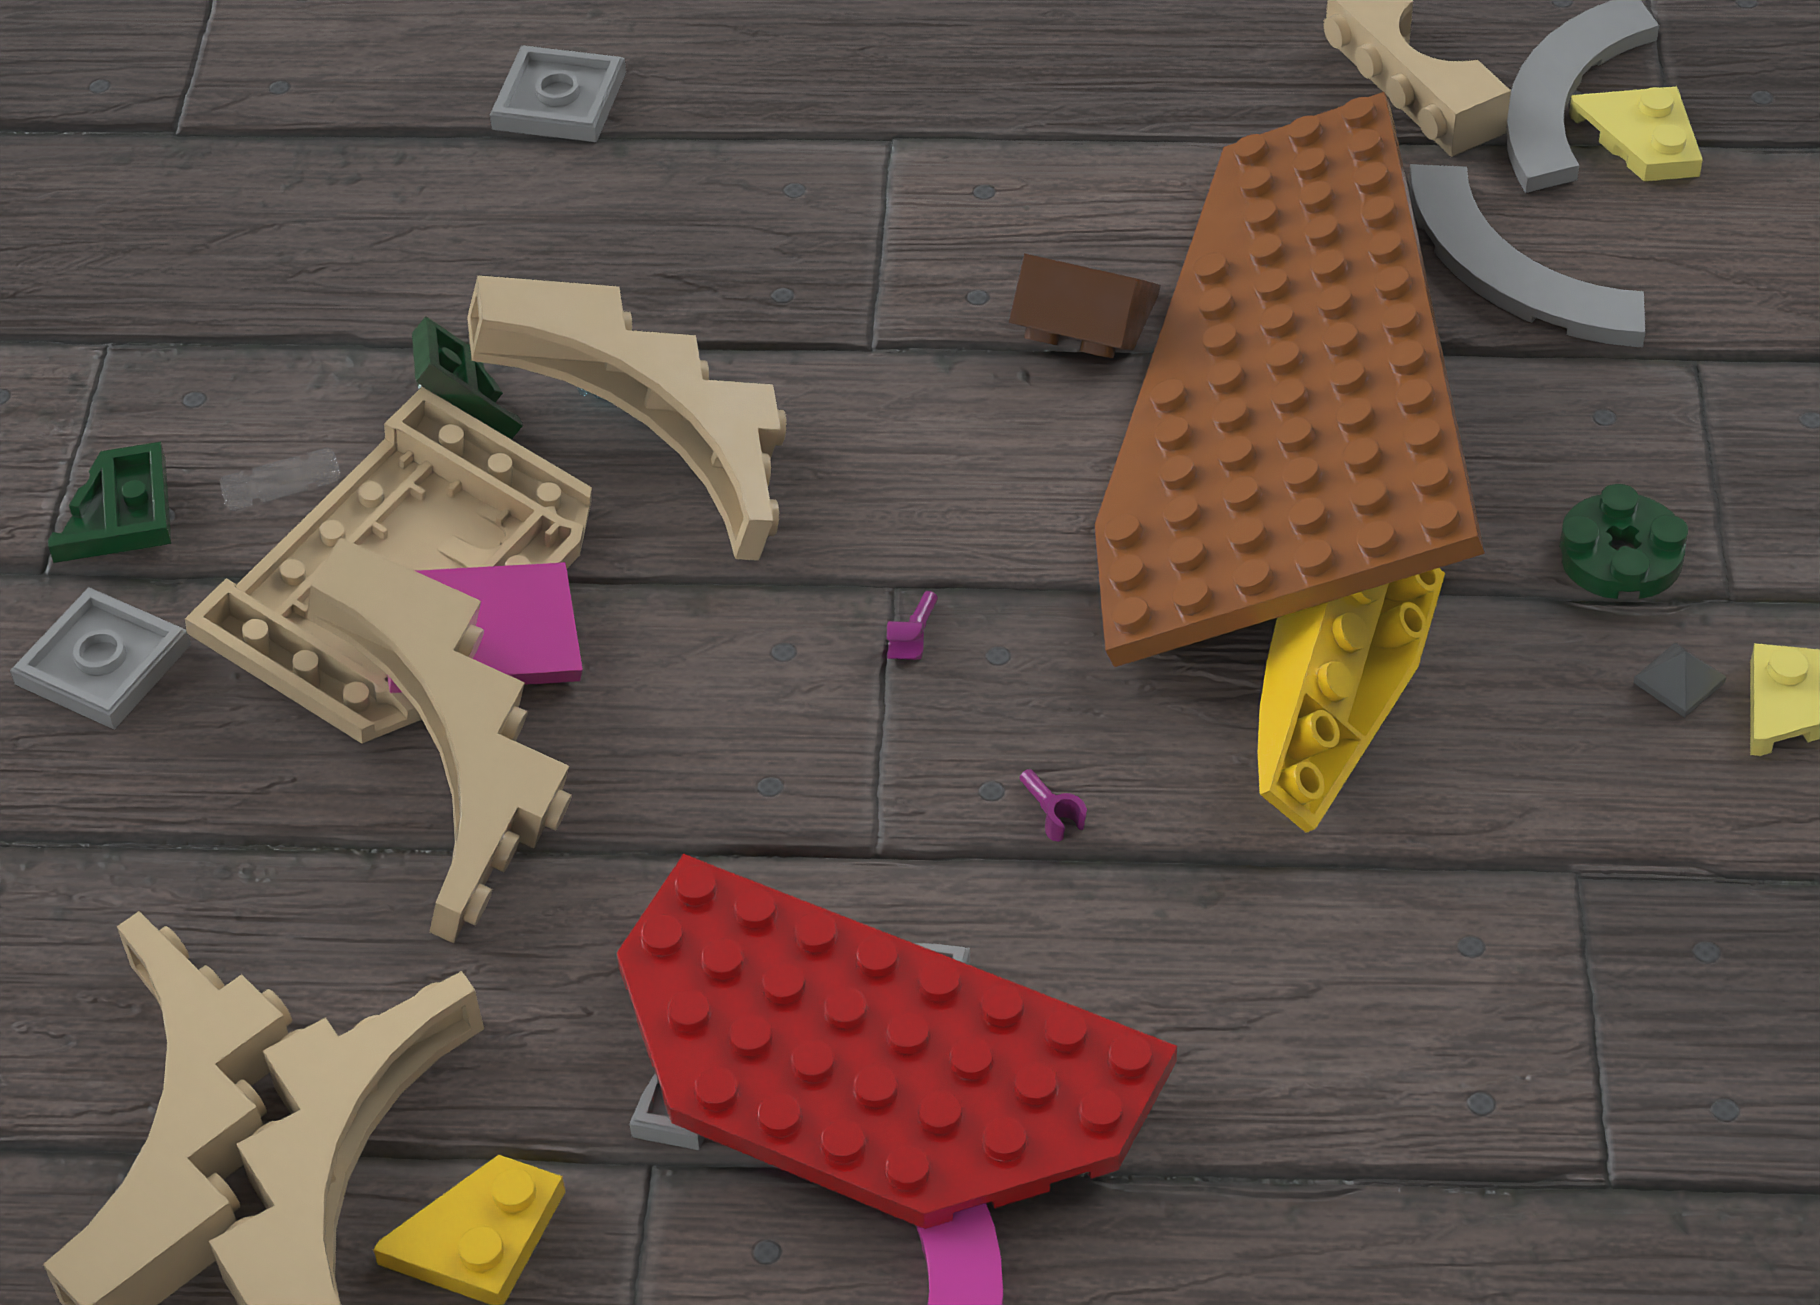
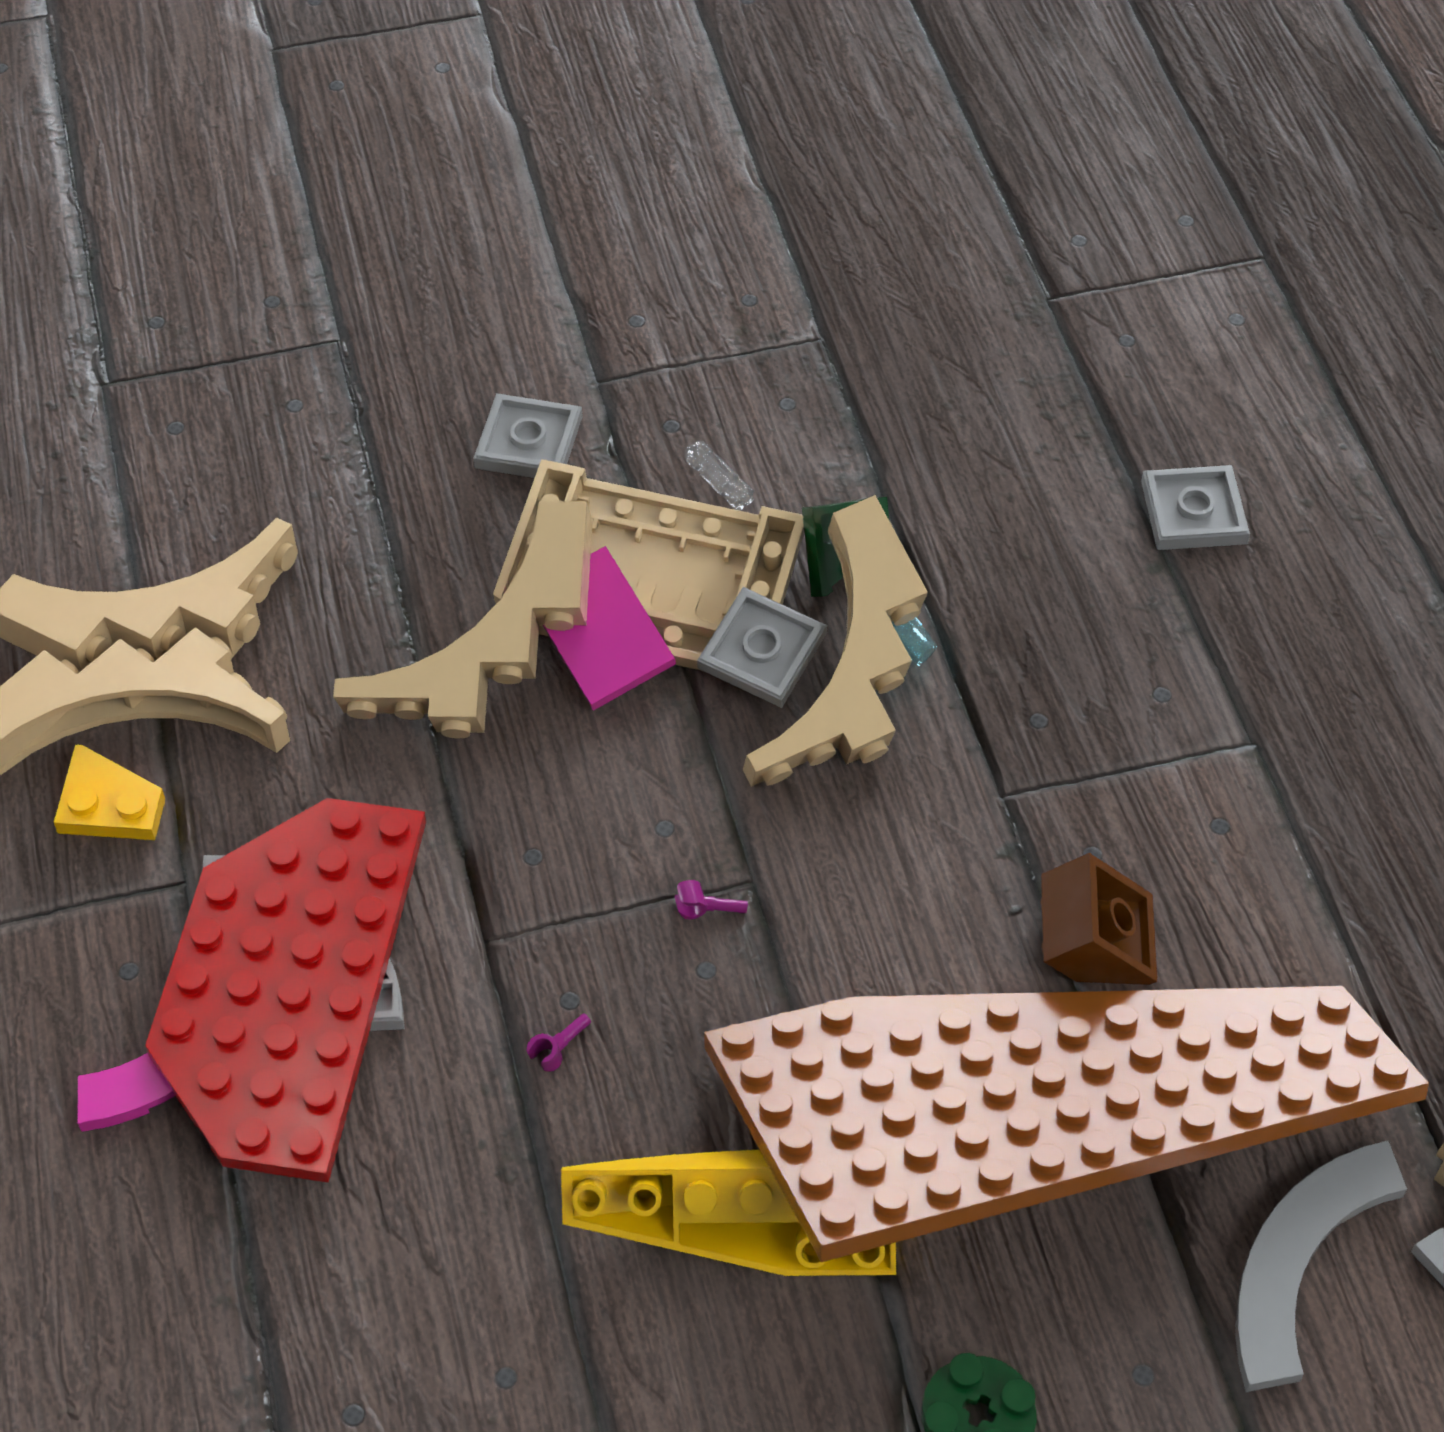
camera: 70 degrees right, 5 degrees up
dark green wing [48,441,172,563] -> none
none -> light grey tile [697,587,827,708]

